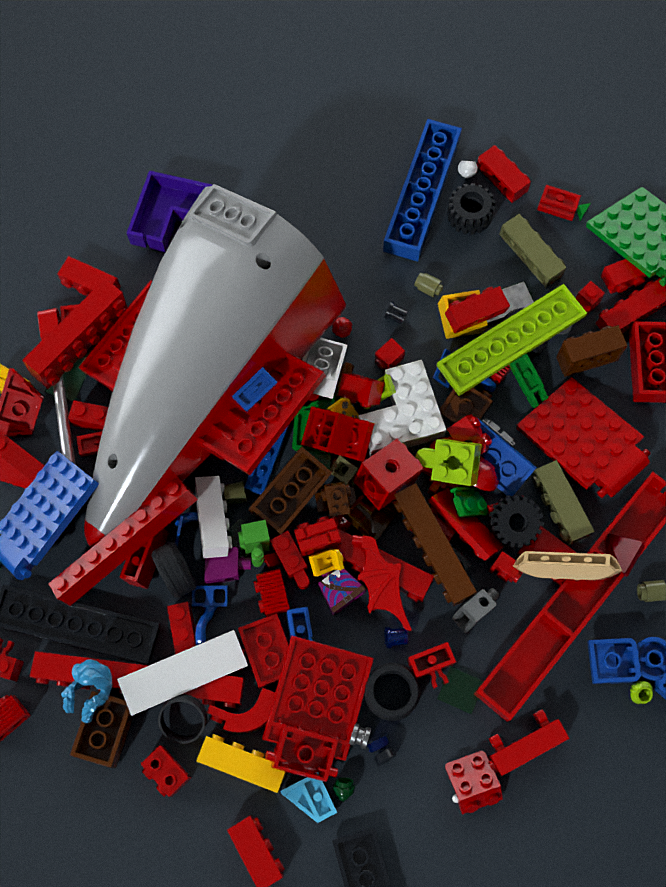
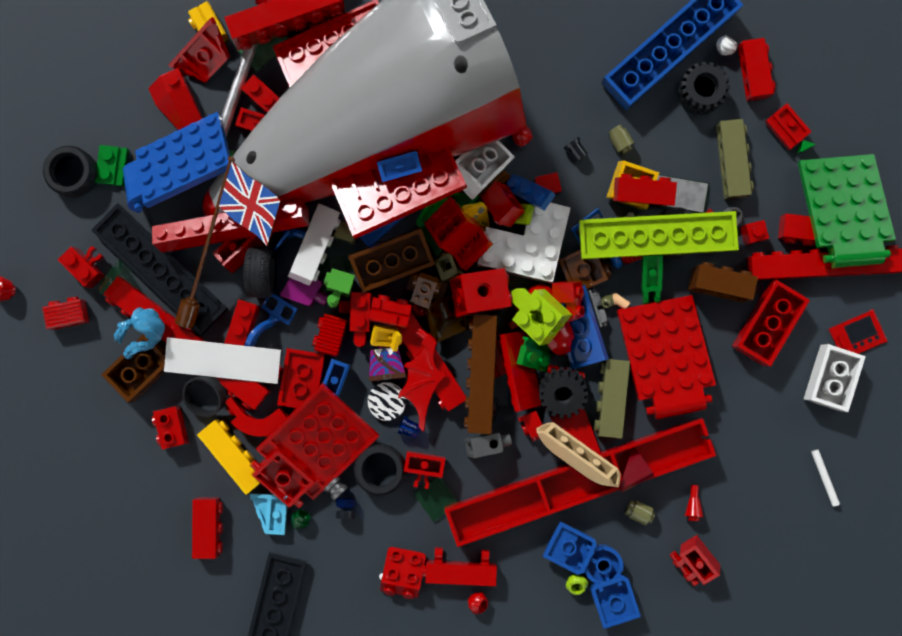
camera: 30 degrees right, 15 degrees up
none -> clear green piece [99,260,122,295]
none -> flag [175,156,281,328]
none -> white tile [368,382,406,420]
none -> red piece [468,592,488,614]
none -> blue plate [505,173,555,211]
none -> arm [601,293,630,309]

